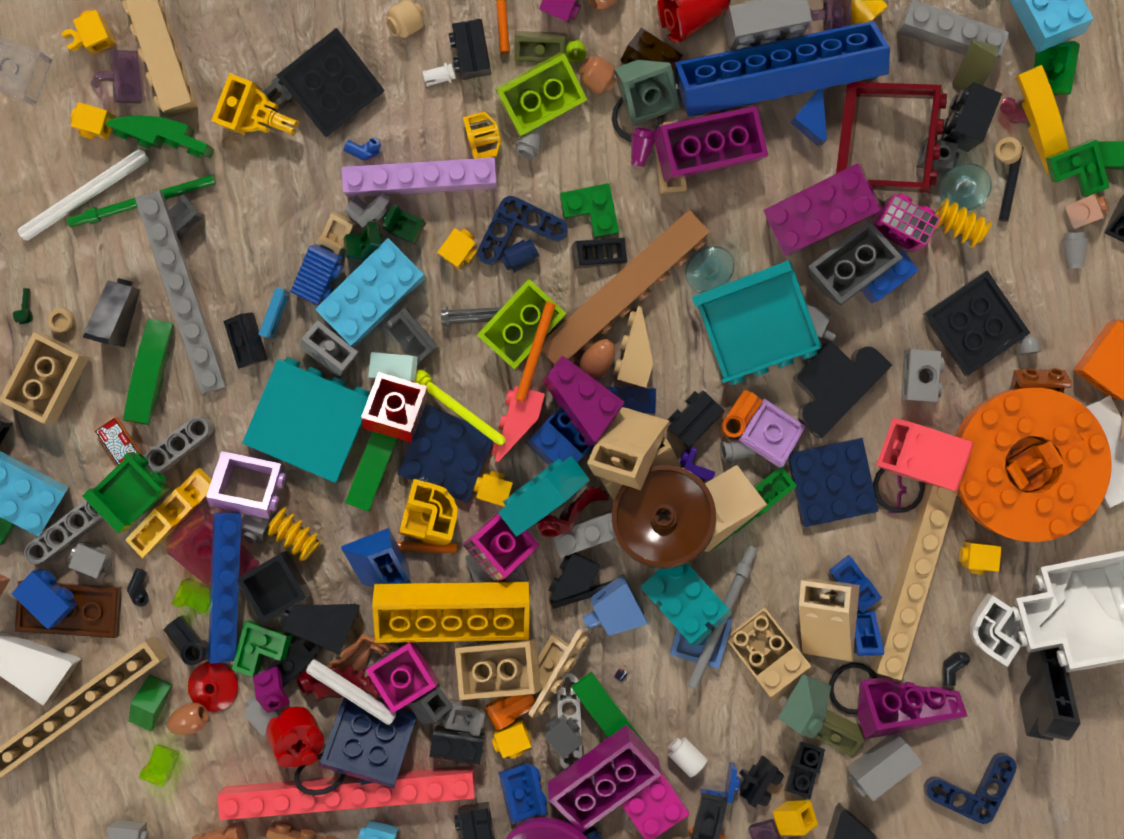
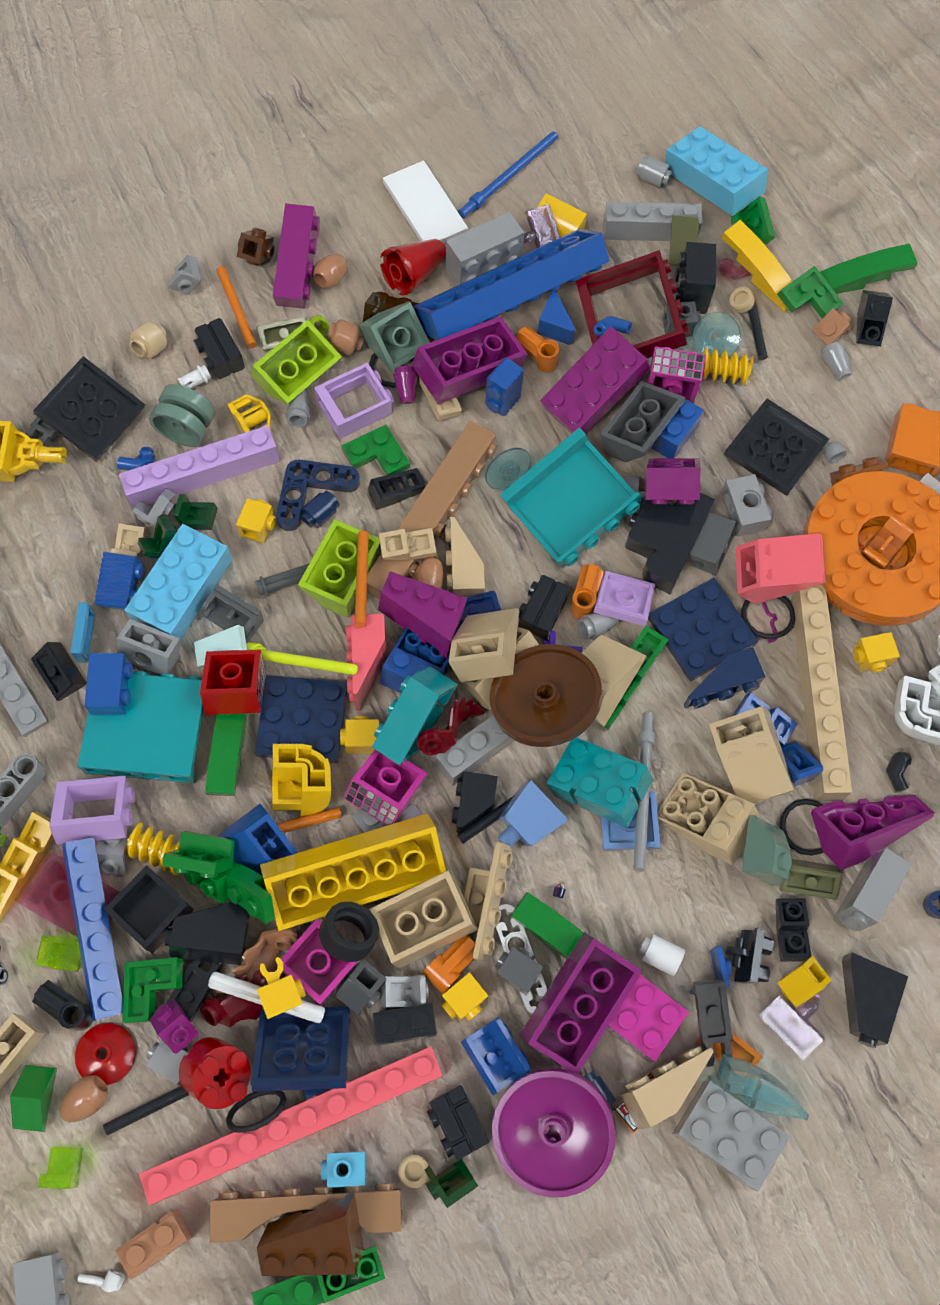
camera: 20 degrees left, 20 degrees down
none -> blue brick [84,653,133,715]
none -> black bar [103,1085,189,1136]
none -> sand green wheel [149,384,216,447]
none -> green bracket [162,831,235,878]
none -> green slope [184,862,275,924]
none -> yellow brick [257,957,306,1019]
none -> lavender window [314,362,394,439]
none -> black tyre [319,902,379,962]
none -> tan slope [379,528,437,560]
none -> blue brick [485,358,524,416]
none -> orange piece [516,326,559,373]
none -> blue arm [593,316,632,337]
none -> magenta slope [646,458,701,504]
none -> dark blue slope [684,648,766,709]
none -> dark grey hinge [689,512,736,576]

